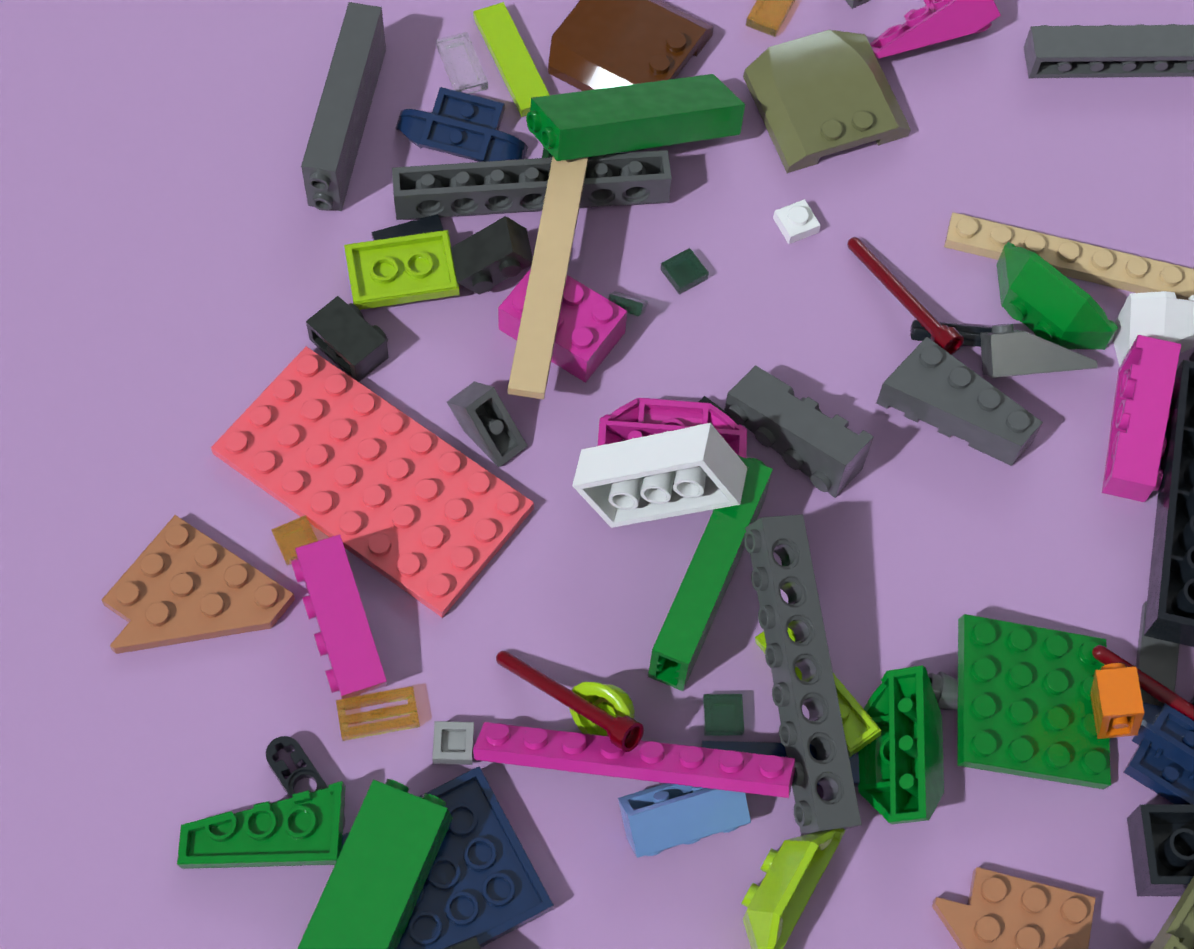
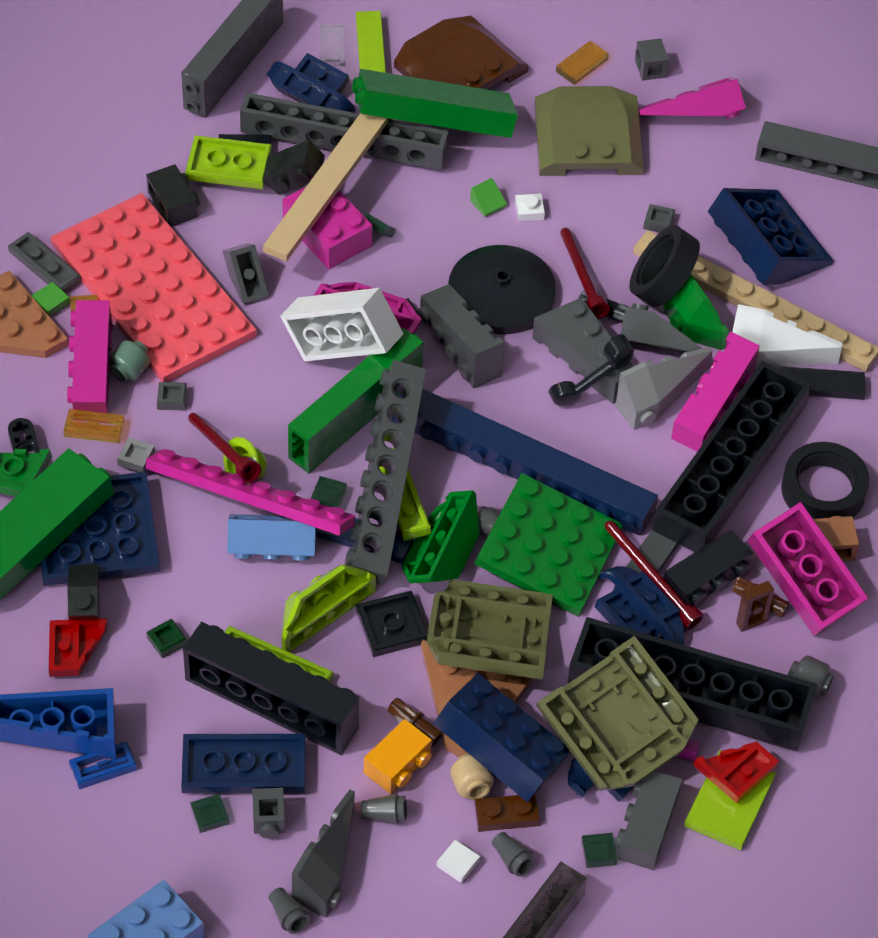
camera: 20 degrees right, 10 degrees down
clear green tile [660,248,709,295] -> none
orange brick [1090,663,1144,739] -> none
none -> dark grey tile [8,232,82,293]
none -> bright green tile [31,282,70,317]
none -> sand green head [109,340,150,382]
none -> dark grey tile [157,382,187,411]
none -> black tile [356,590,428,657]
none -> dark blue brick [392,389,658,536]
none -> olive wedge [427,579,553,679]
none -> black dish [448,245,556,334]
none -> bright green slope [470,178,507,217]
none -> black piece [548,334,634,406]
none -> light grey wedge [616,347,713,430]
none -> black tyre [629,225,700,307]
none -> dark grey tile [643,204,675,233]
none -> dark blue slope [707,188,834,284]

